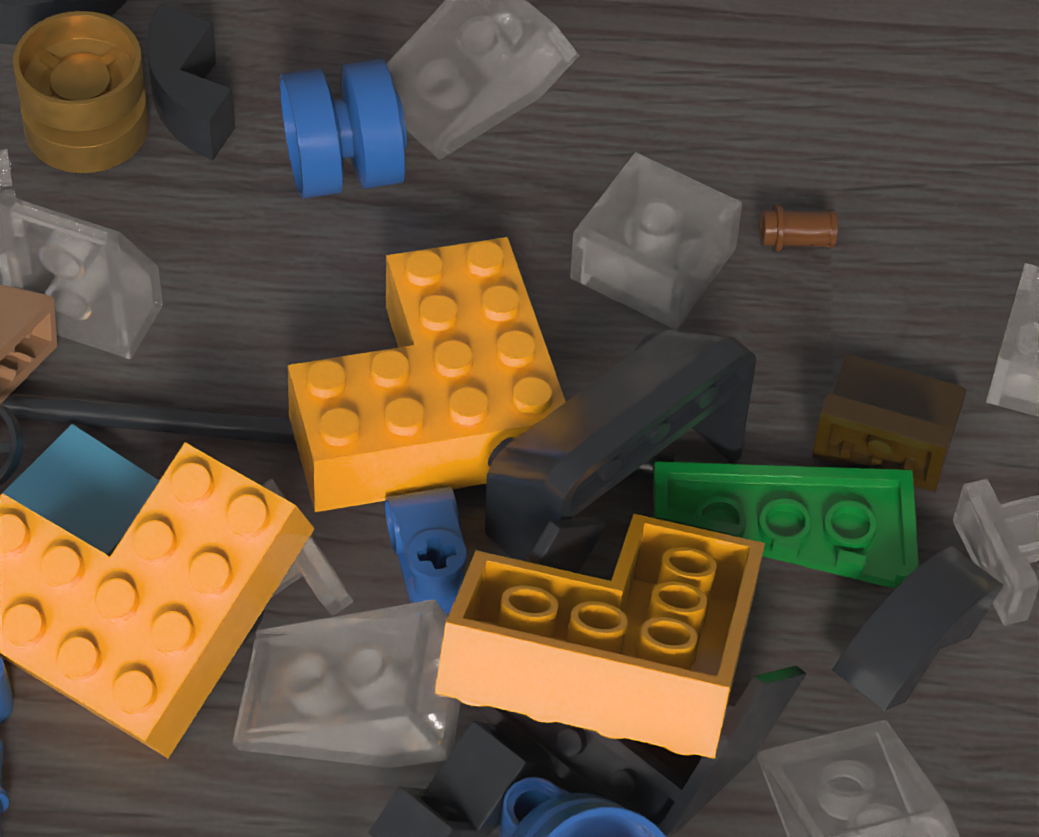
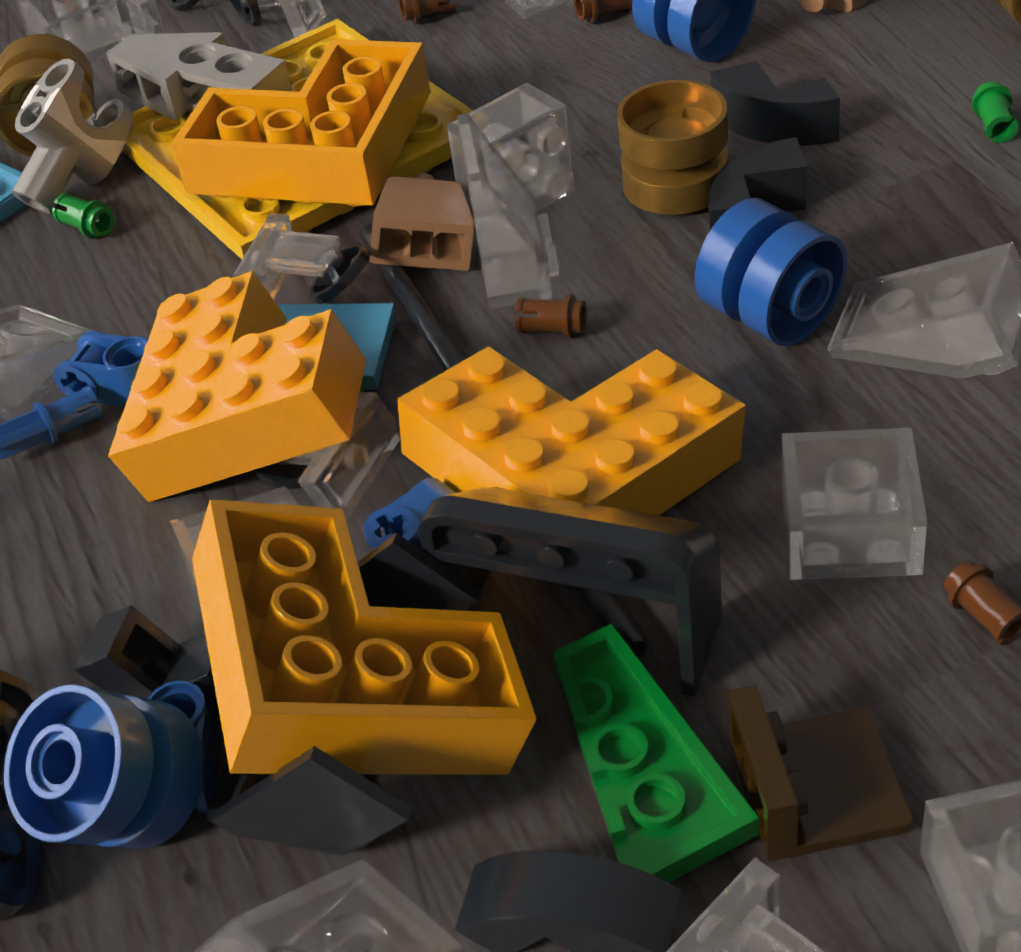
camera: 70 degrees right, 10 degrees down
none -> reddish brown pin [515,294,587,338]

